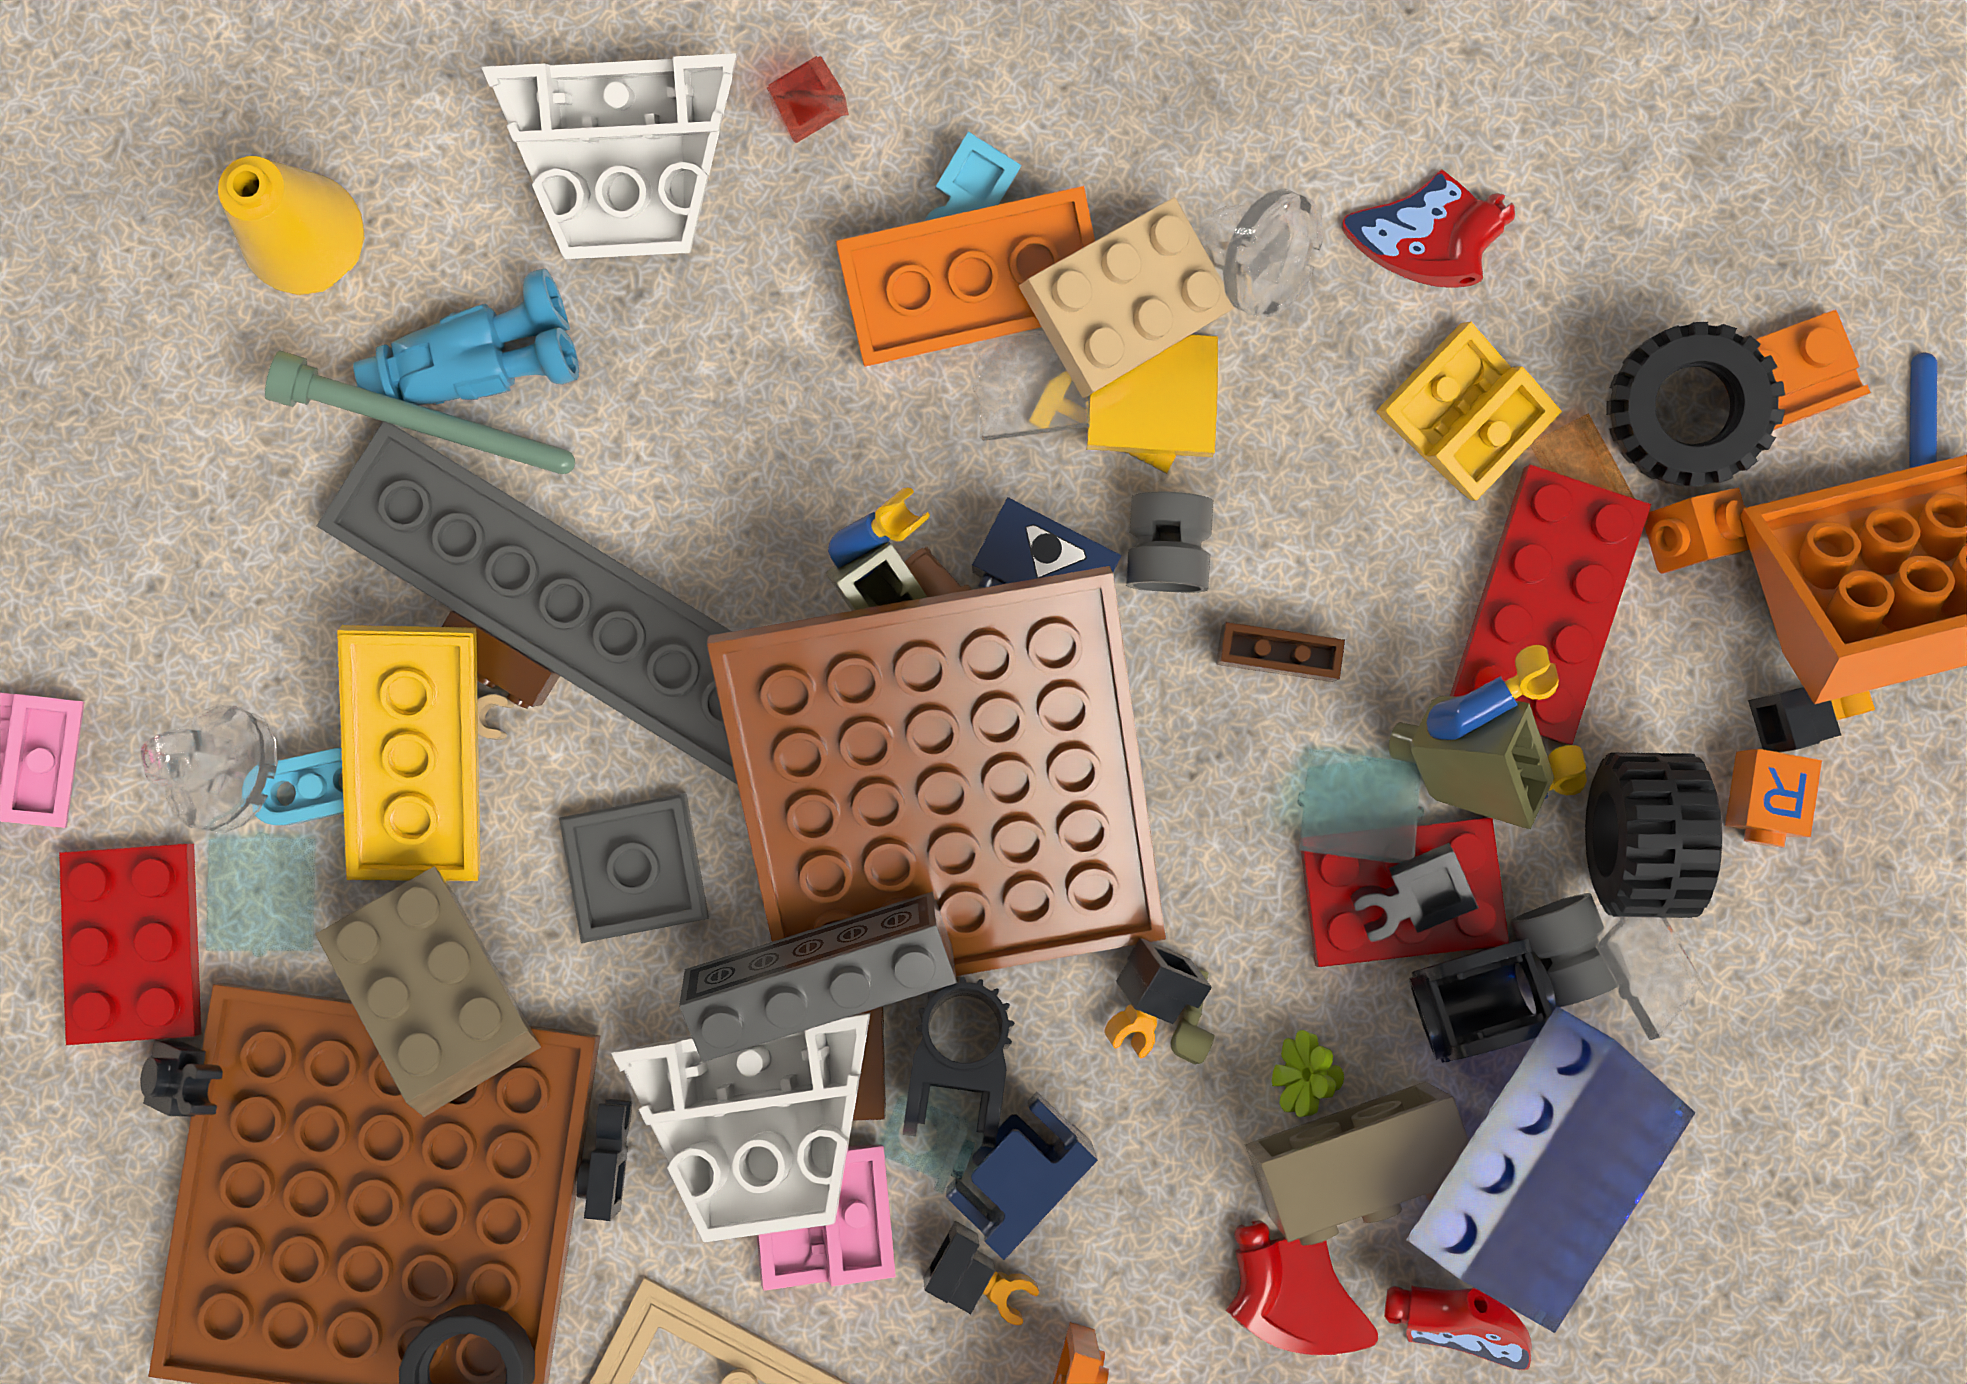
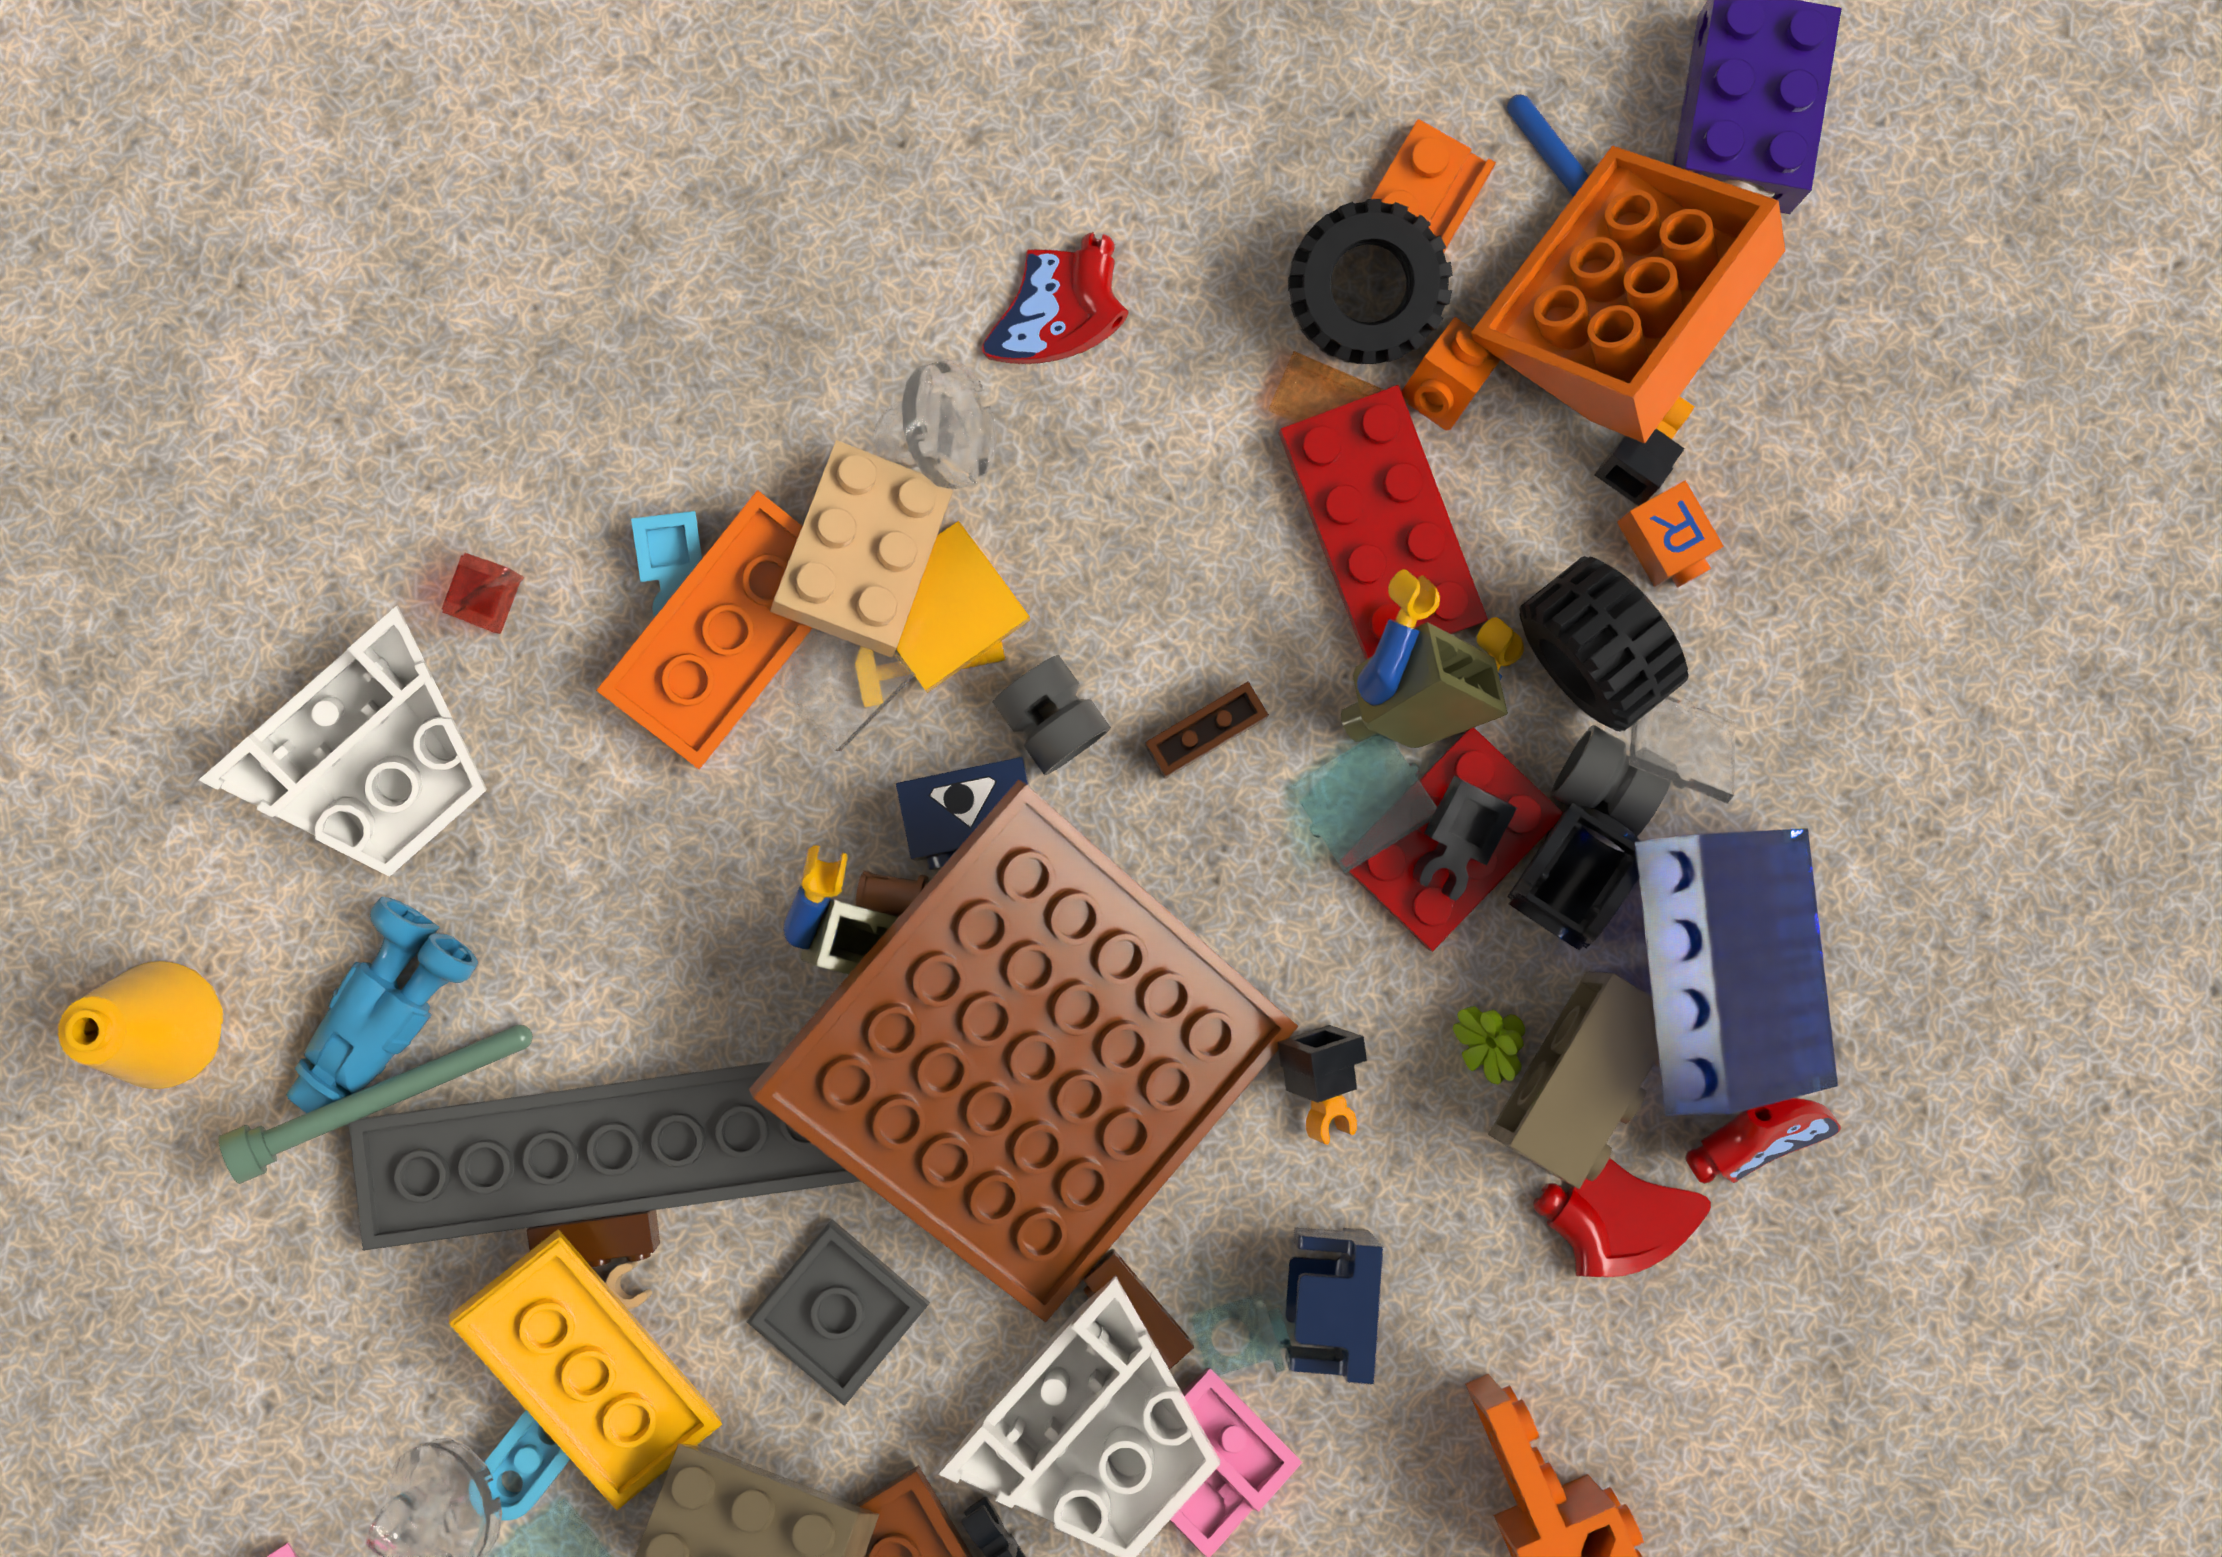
camera: 40 degrees left, 0 degrees up
dark grey brick [679,891,957,1062] -> none
black piece [903,976,1015,1148] -> none
black piece [923,1221,1039,1326] -> none
olive hand [1171,970,1215,1065] -> none
yellow slope [1375,322,1562,501] -> none

